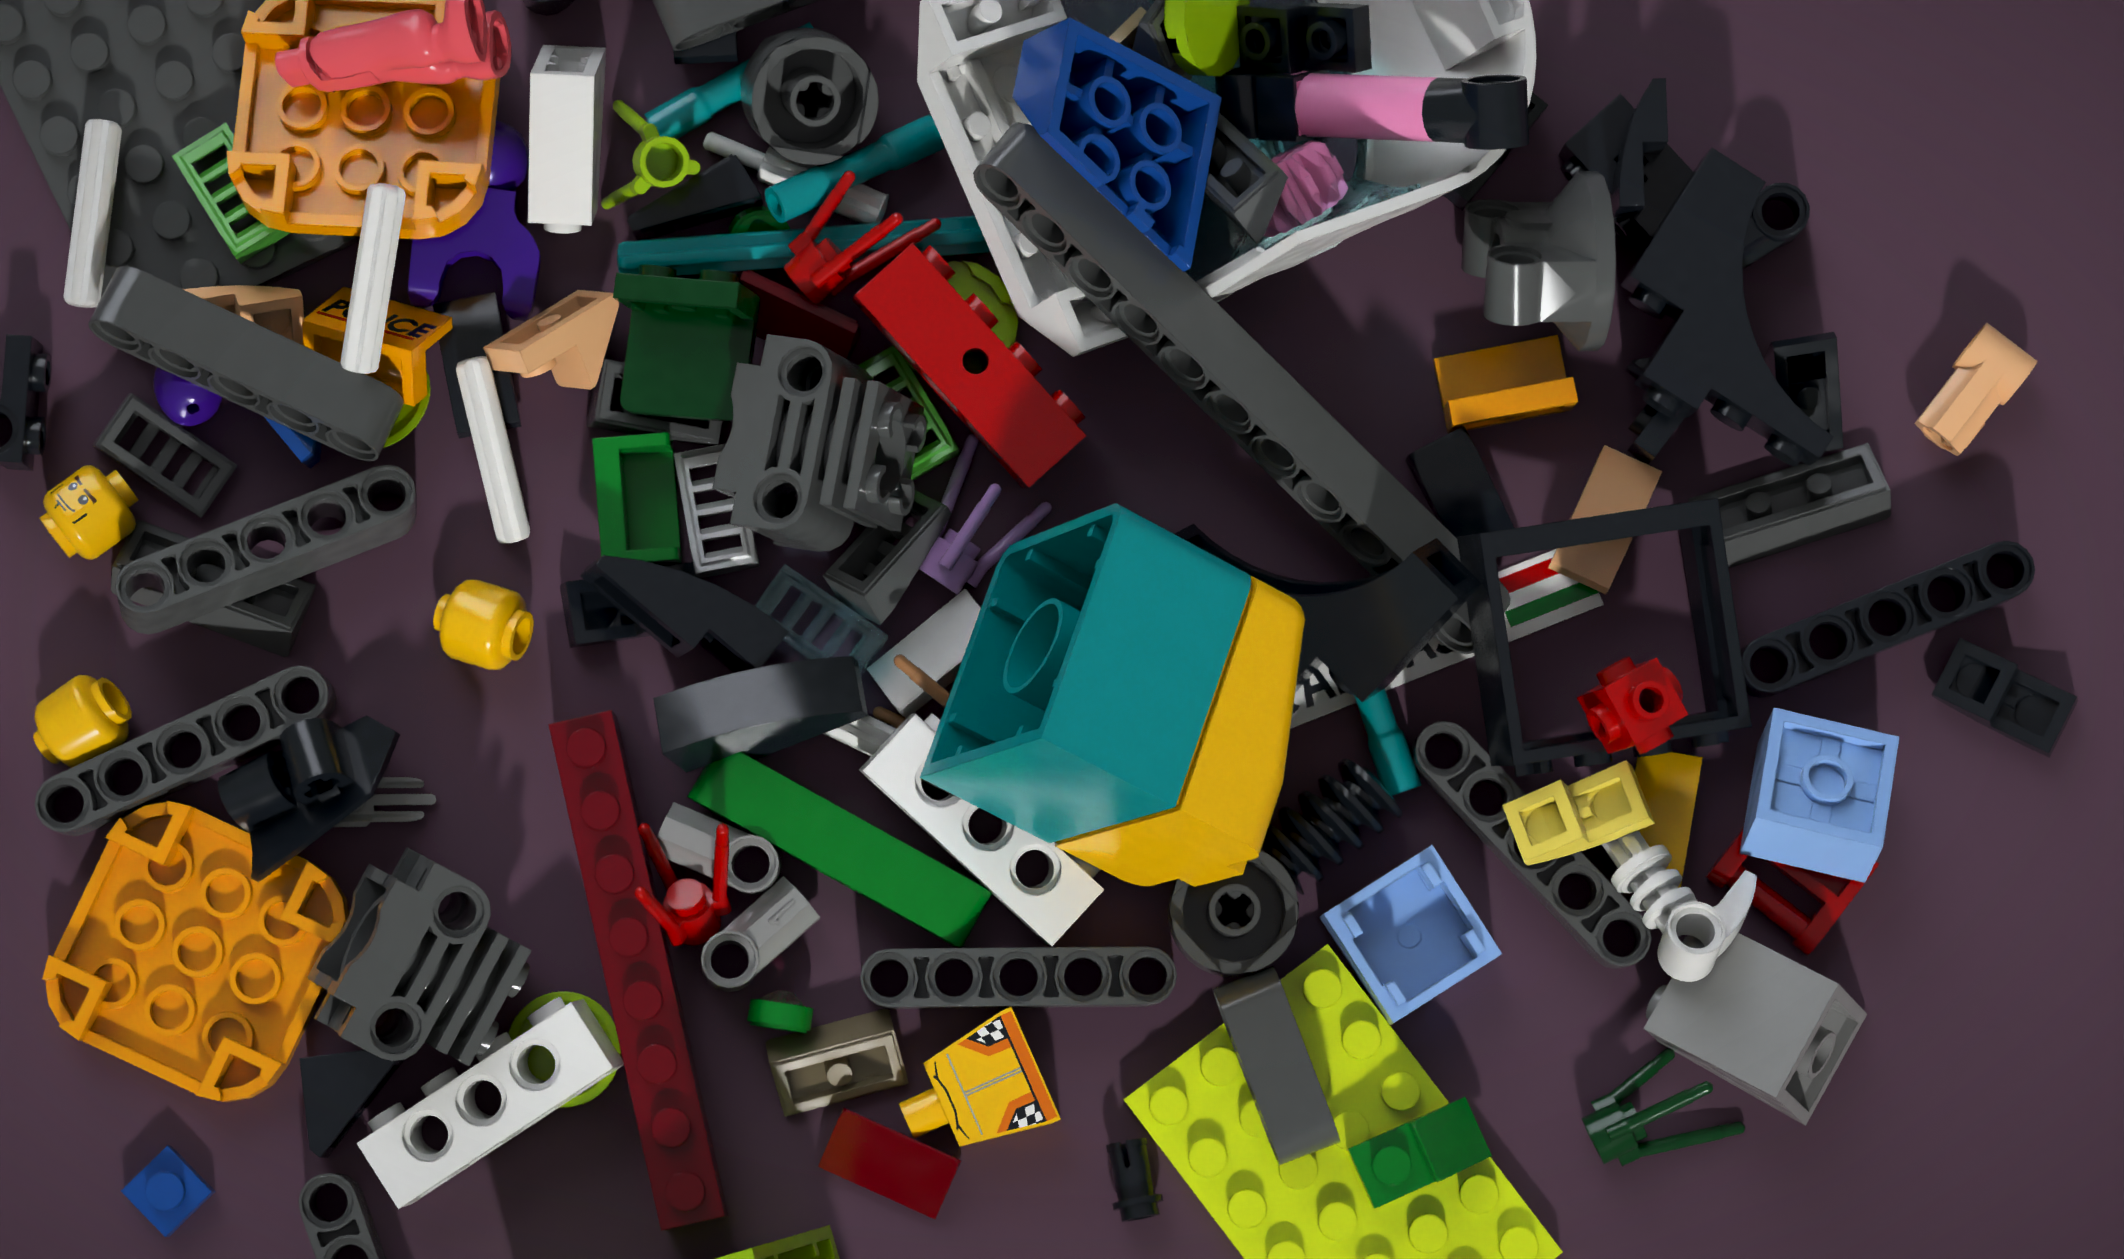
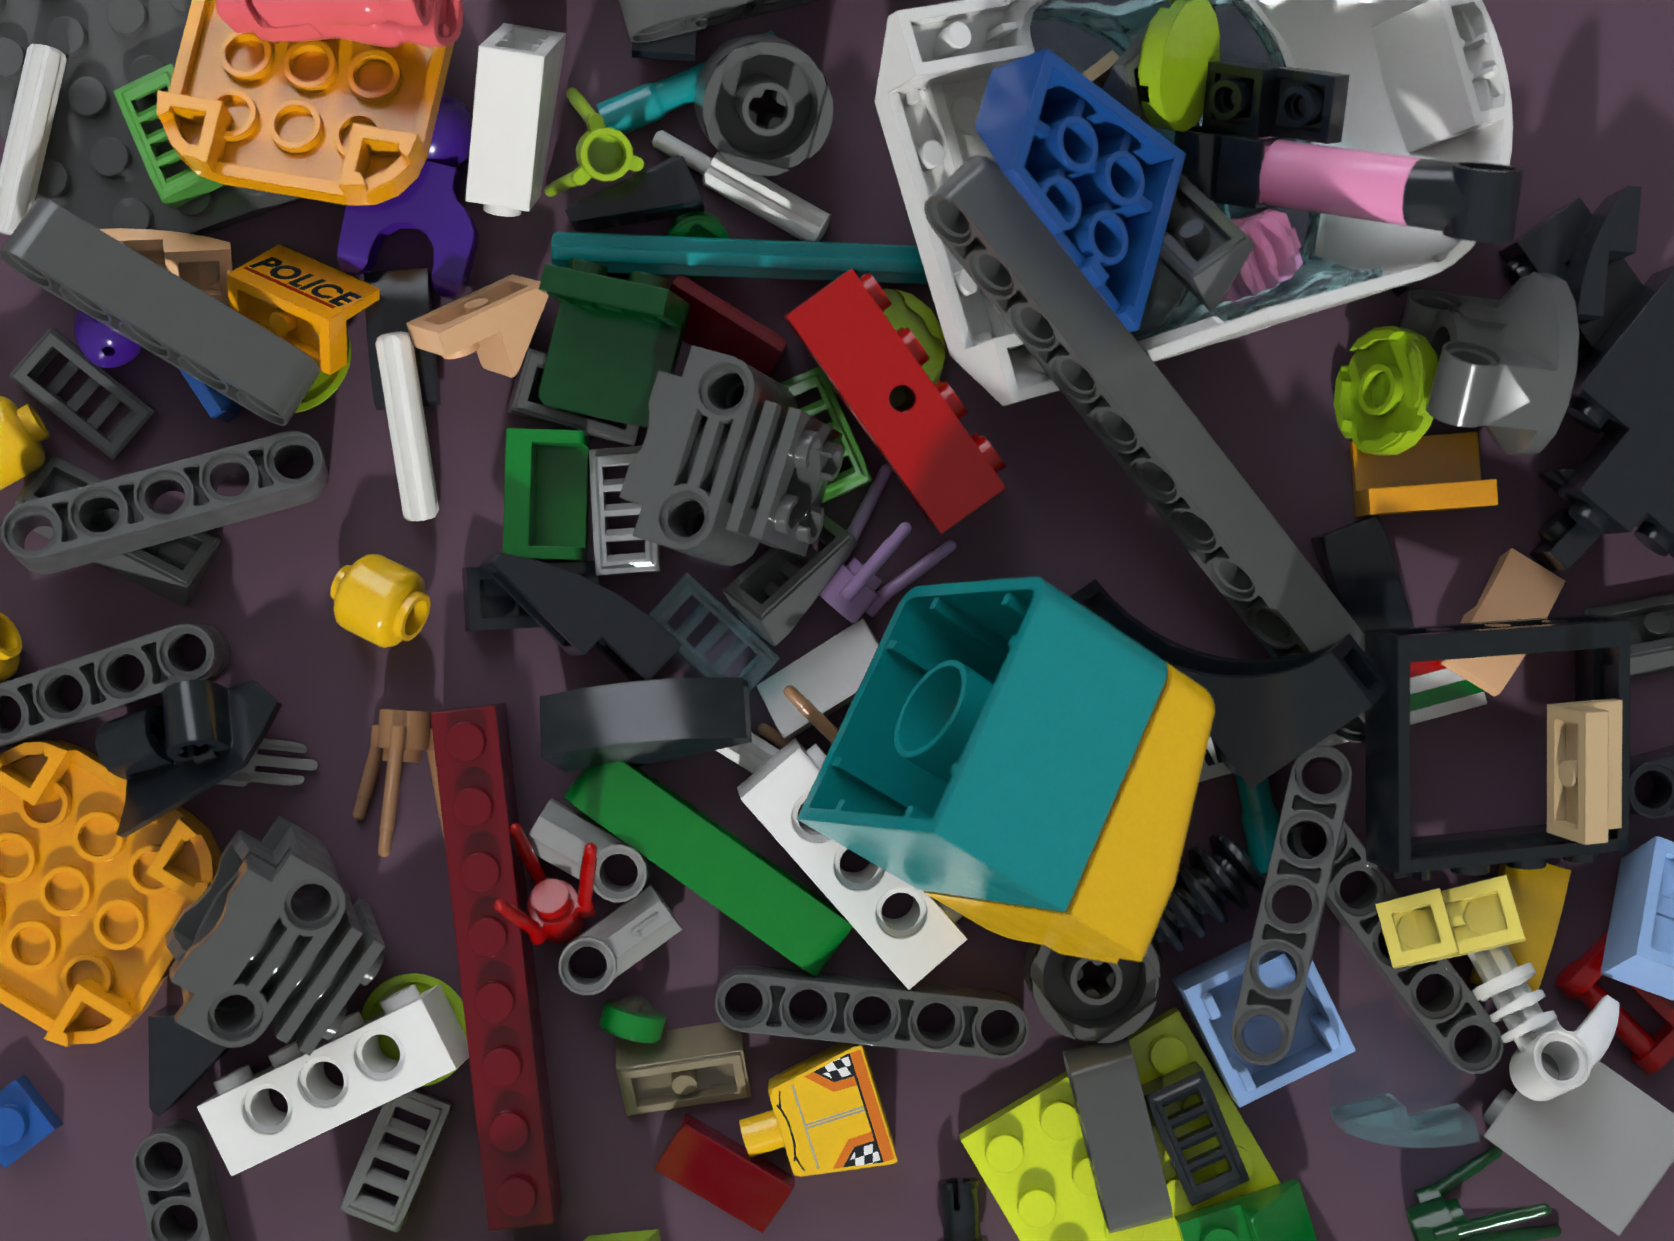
camera: 15 degrees right, 5 degrees up
white axle [340,183,406,374] -> none
teal piece [765,114,945,223] -> none
red plant [784,171,942,305] -> none
red brick [1577,656,1689,755] -> none
none -> light grey slope [340,1089,453,1232]
none -> medium nougat plant [353,709,444,857]
none -> black slope [1141,1061,1250,1206]
none -> dark grey beam [1231,745,1352,1065]
none -> clear light blue slope [1329,1093,1480,1148]
none -> lime tile [1333,326,1438,455]
none -> tan panel [1547,698,1623,845]

